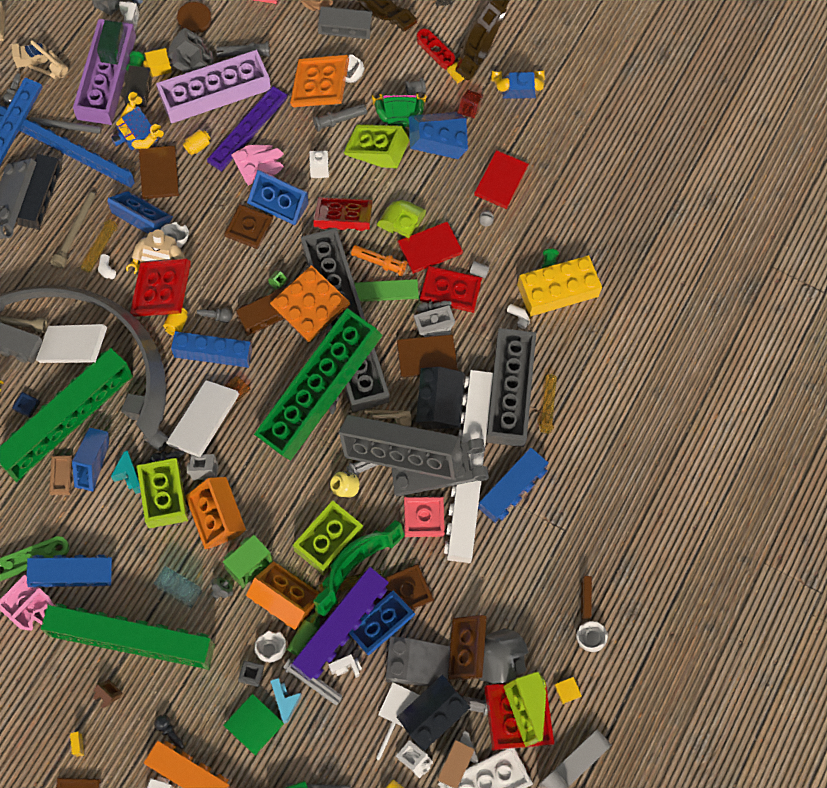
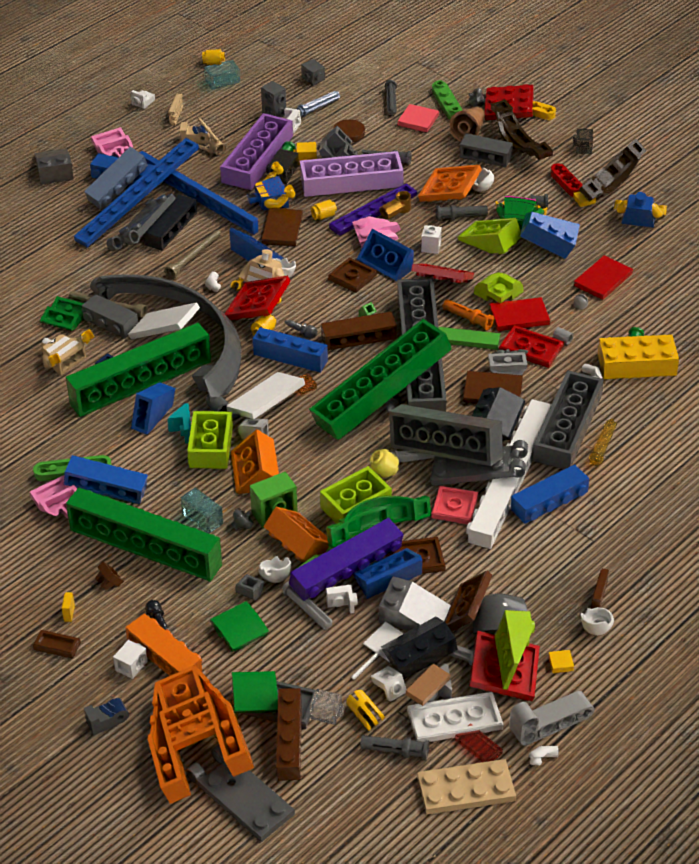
camera: 20 degrees right, 25 degrees down
dark grey bar [30,117,102,134] -> none
medium nougat tile [49,455,73,495] -> none
clear yellow axle [81,219,118,273] -> none
clear green brick [97,20,126,65] -> none
orange plate [270,265,350,343] -> none
medium azure slope [271,678,302,724] -> none
clear red brick [458,89,484,119] -> none
none -> pearl gold piece [379,191,411,220]

